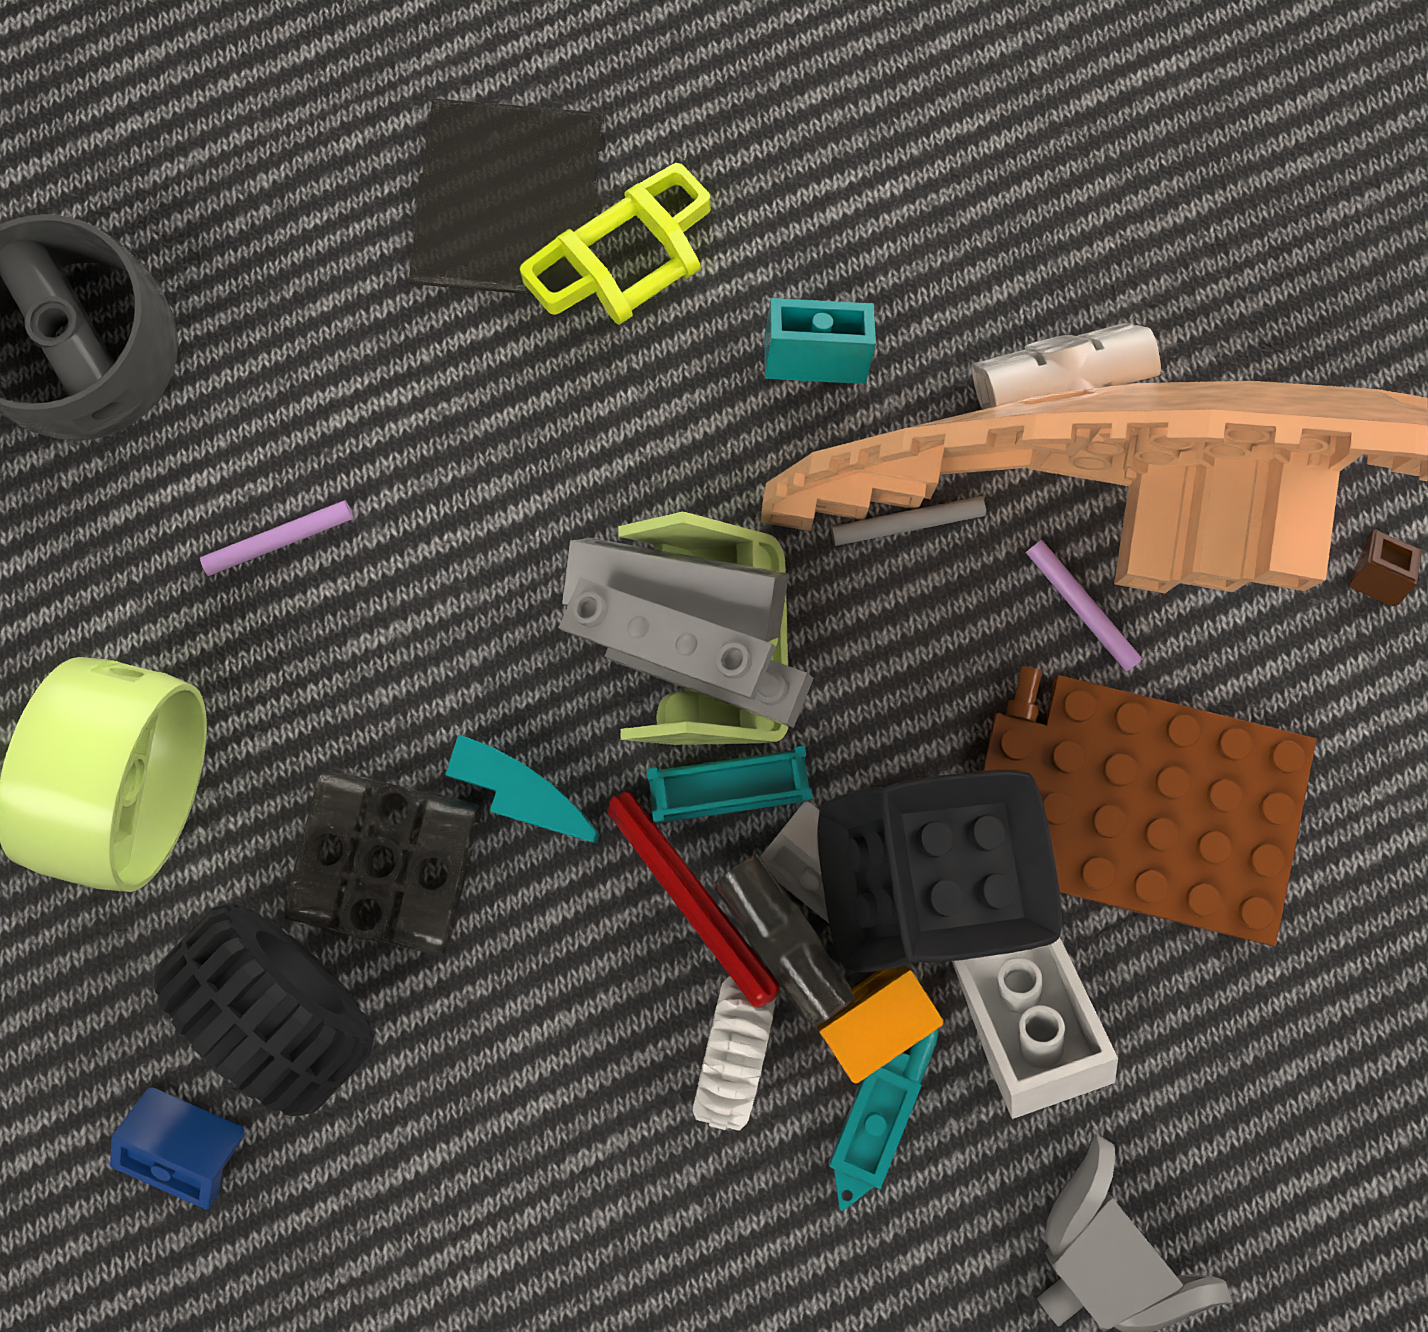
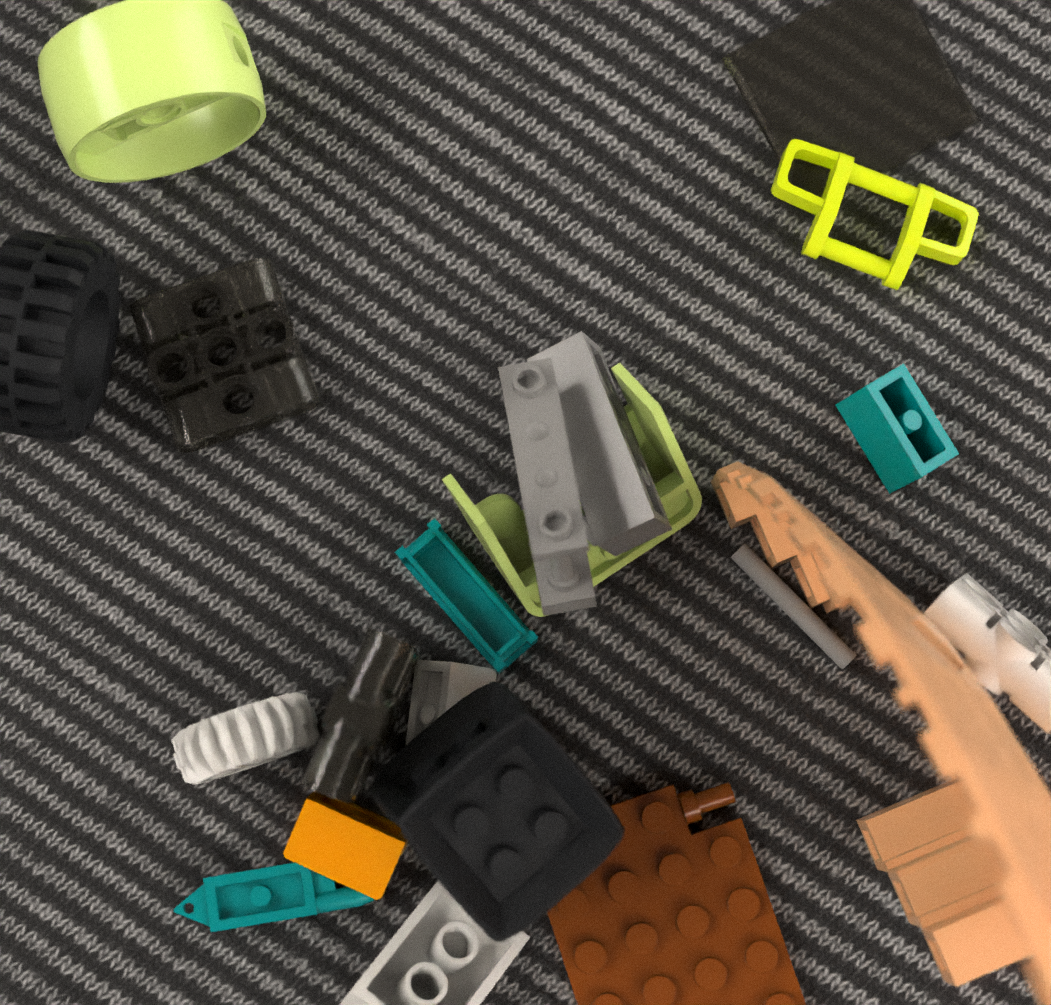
camera: 55 degrees right, 0 degrees up
lavender bar [200,500,353,576] -> none
teal slope [445,734,600,844] -> none
red axle [607,792,780,1008] -> none
lavender bar [1026,540,1142,672] -> none

